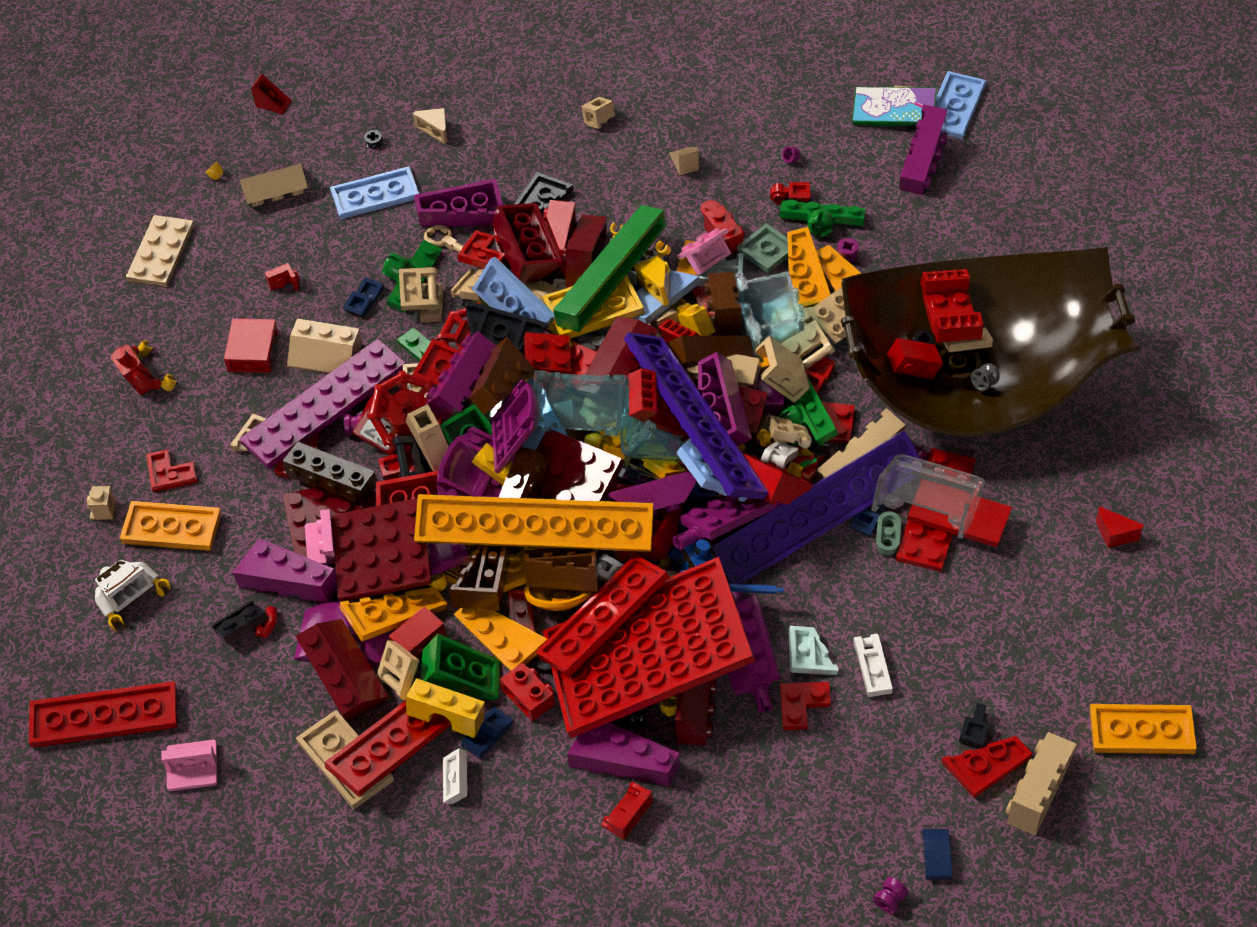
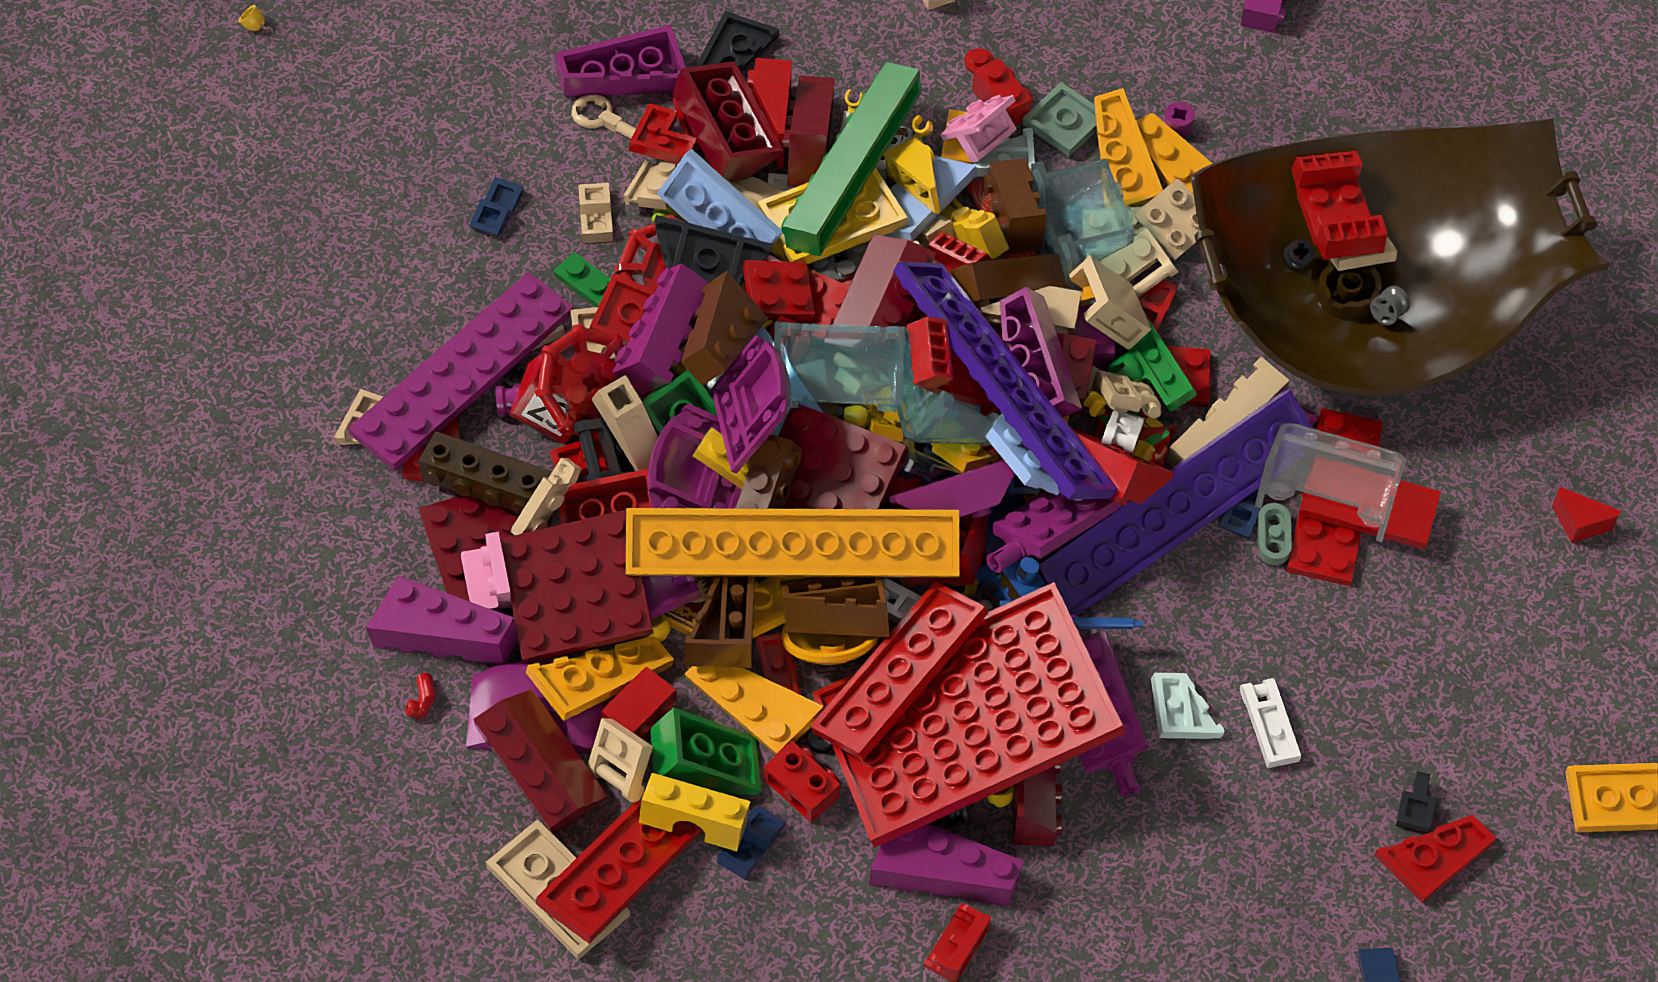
camera: 10 degrees left, 5 degrees up
red plate [28,681,178,748] -> none
tan brick [87,486,116,520] -> none
white torso [95,560,170,631] -> none
red torso [111,340,177,395] -> none
light orange plate [120,501,222,551] -> none
tan plate [126,215,194,287] -> none
red tile [146,449,198,492] -> none
bright pink bracket [162,740,217,791] -> none
black plate [212,601,268,644] -> none
panel [224,318,278,373] -> none
tan slope [240,164,308,207] -> none
red bracket [264,263,300,291] -> none
tan slope [287,318,363,374] -> none
light blue tile [330,167,419,220] -> none
green plate [382,239,442,313] -> none
tan plate [399,267,440,311] -> none
white plate [443,749,468,804] -> none
red plate [770,182,810,204] -> none
green plate [779,200,866,238] -> none
red plate [780,682,831,730] -> none
red brick [887,338,943,379] -> none
tan wedge [1005,732,1076,836] -> none
none -> tan hinge [511,458,582,535]

